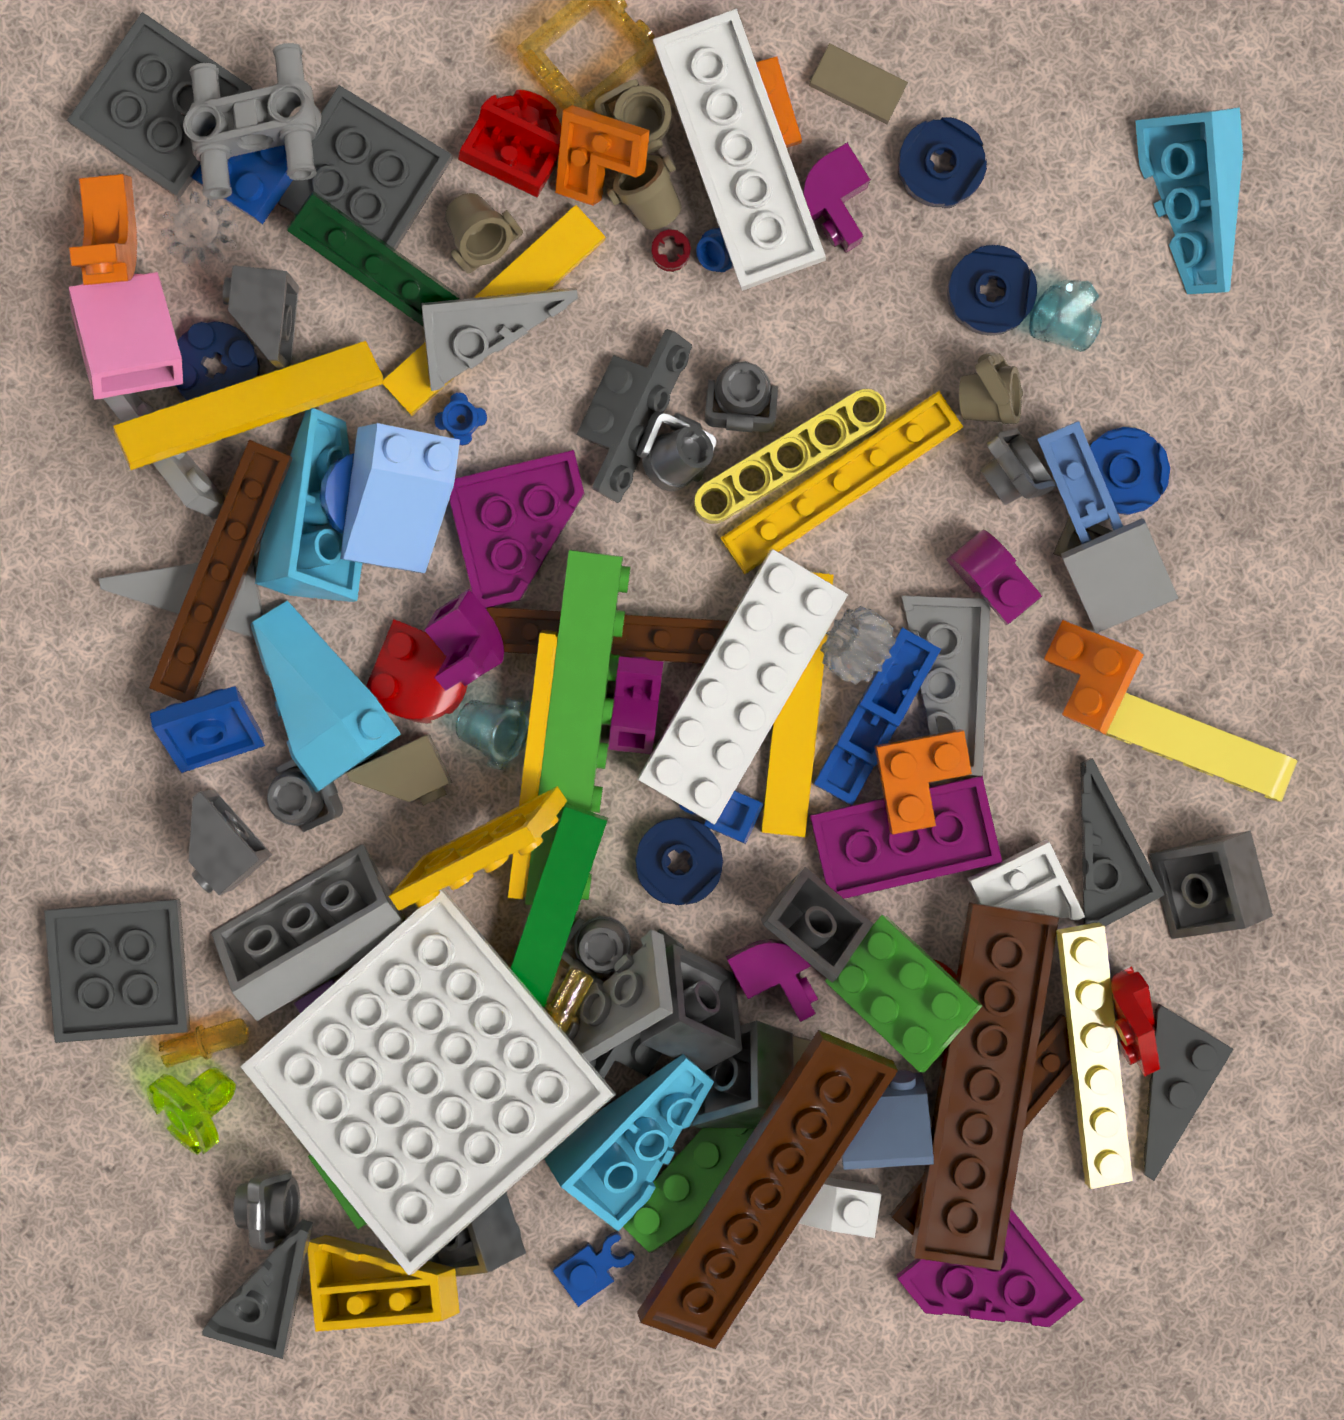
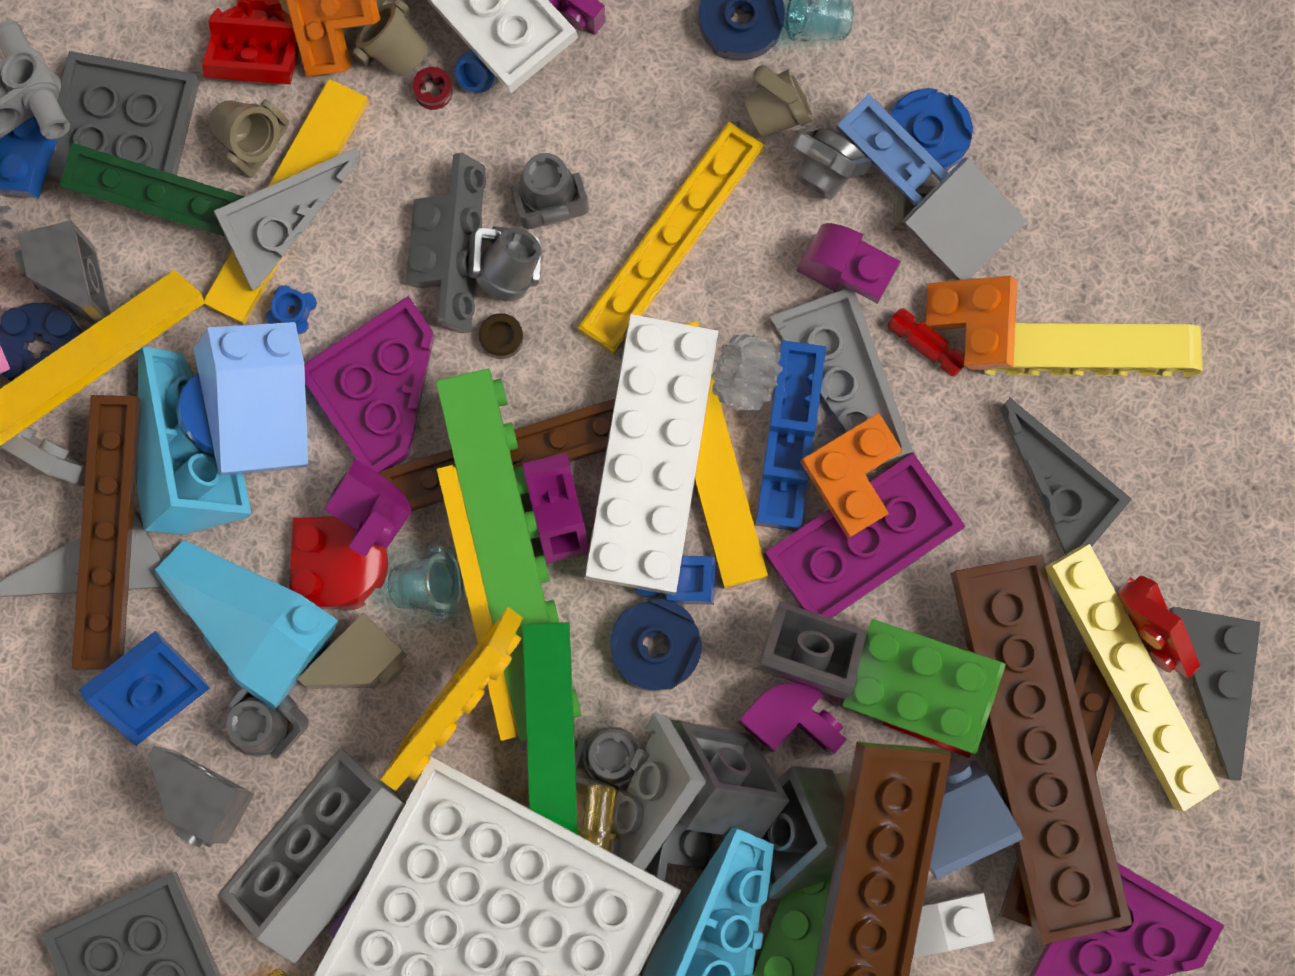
camera: 20 degrees left, 10 degrees down
light yellow beam [694,389,886,524] -> none
white wing [967,840,1085,920] -> none
flat silver slope [1149,830,1273,939] -> none
none -> dark brown tile [479,313,524,359]
none -> red axle [888,308,965,376]

